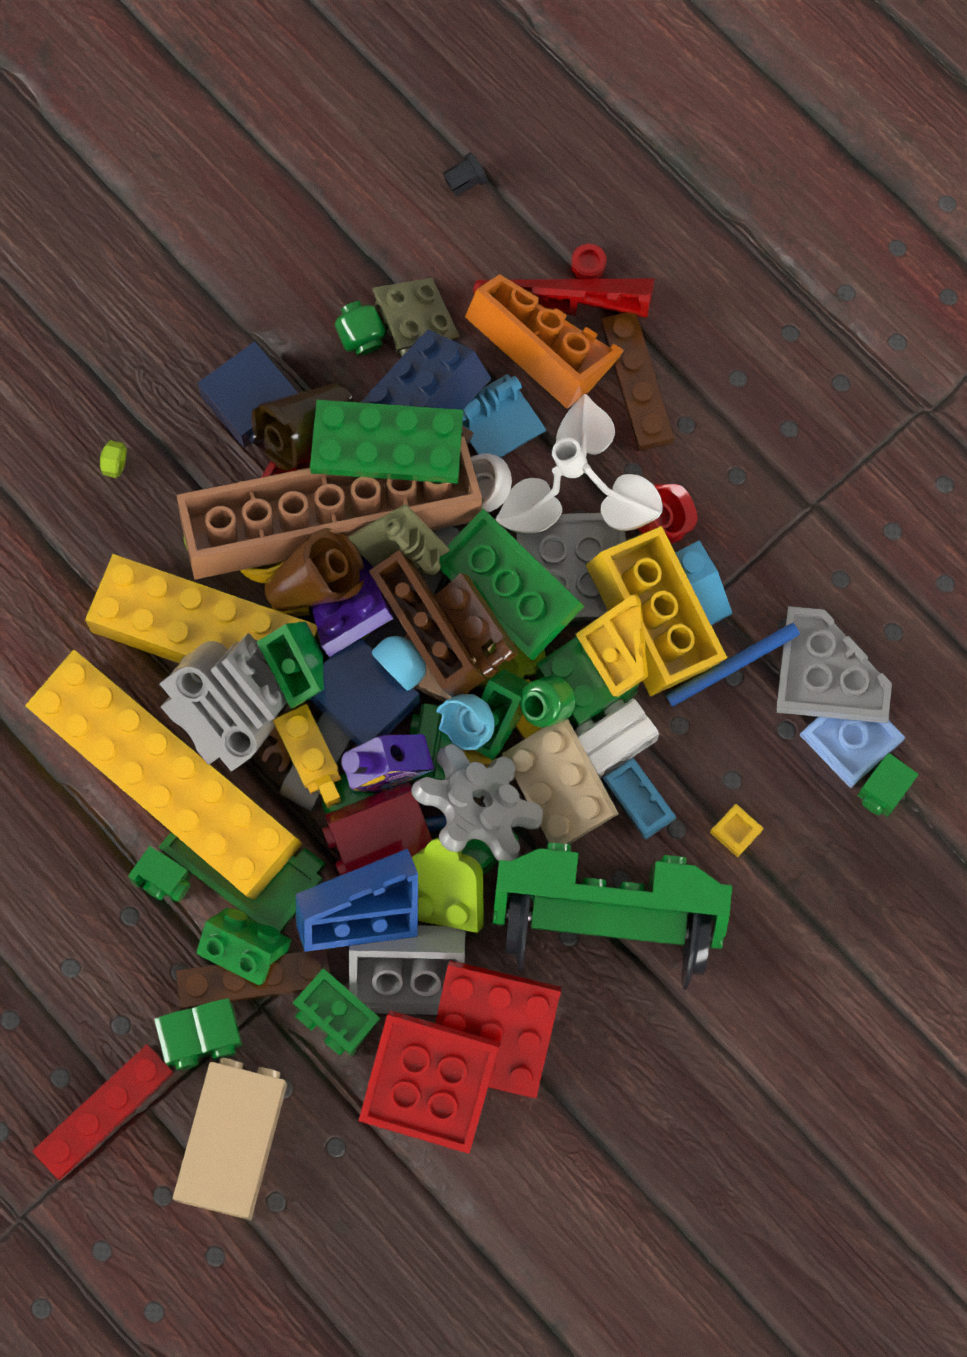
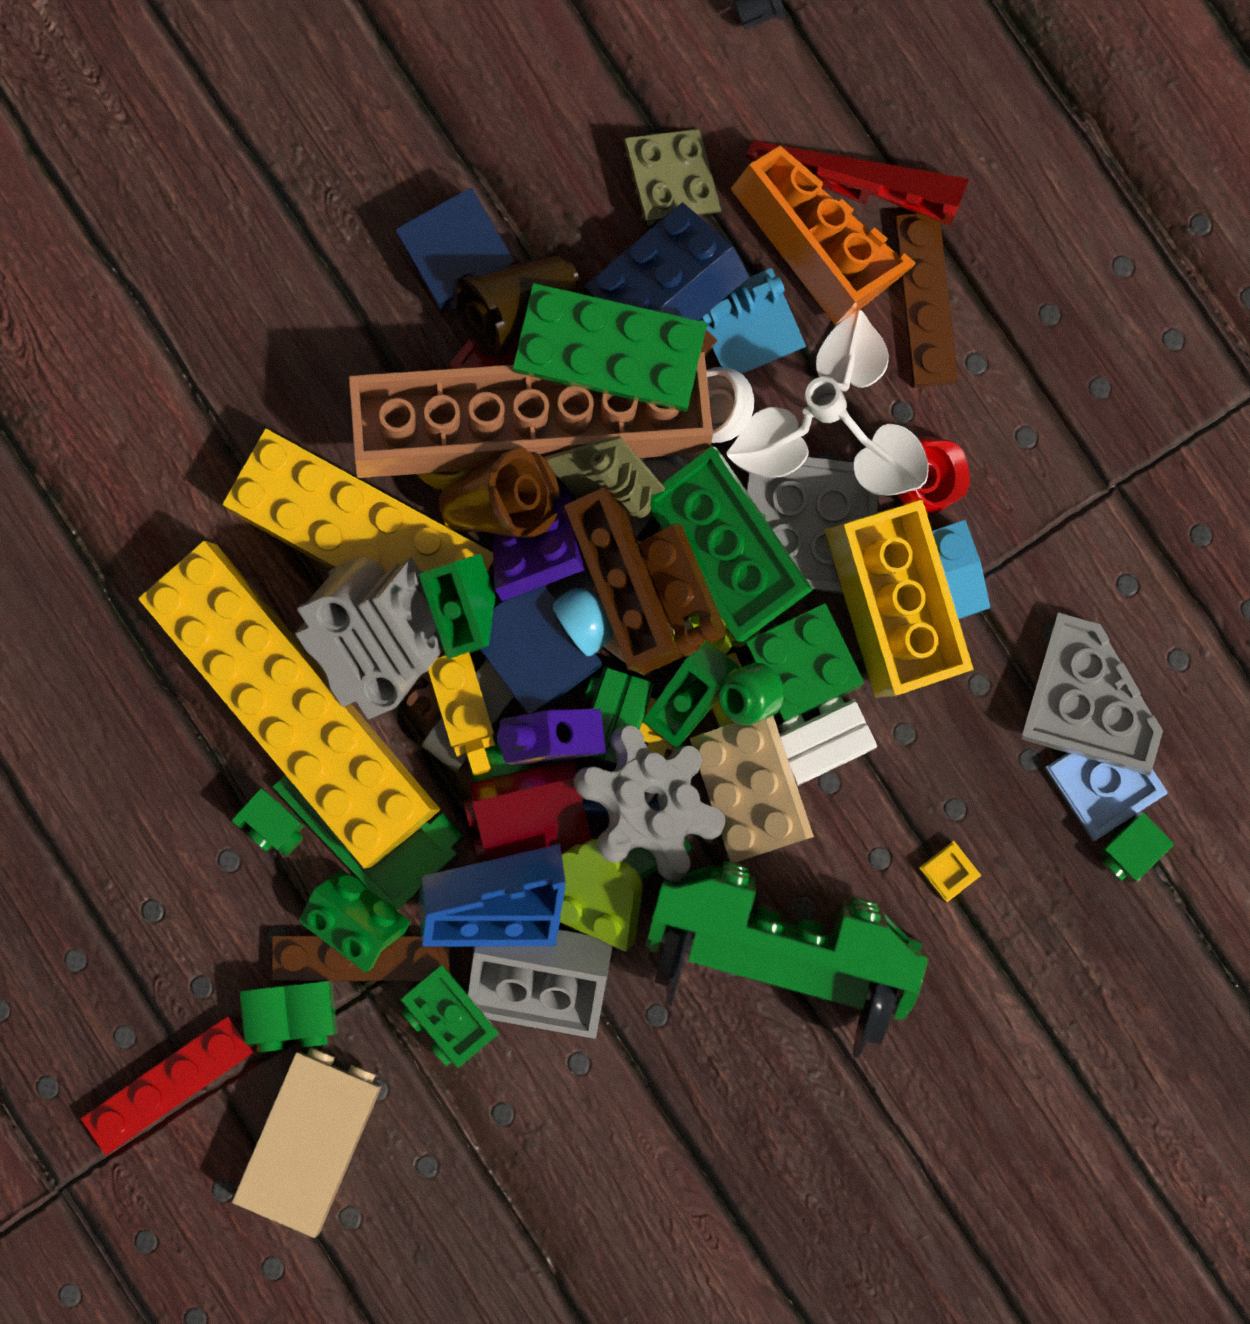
camera: 10 degrees right, 10 degrees up
lime tile [100,440,127,478] -> none
green head [334,301,387,357] -> none
red plate [358,1010,501,1154] -> none
red plate [435,960,562,1098] -> none
medium azure hair [437,694,494,750] -> none
red tile [571,244,607,279] -> none
yellow wing [576,594,648,697] -> none
dark azure plate [602,757,676,840] -> none
blue bar [665,622,800,707] -> none

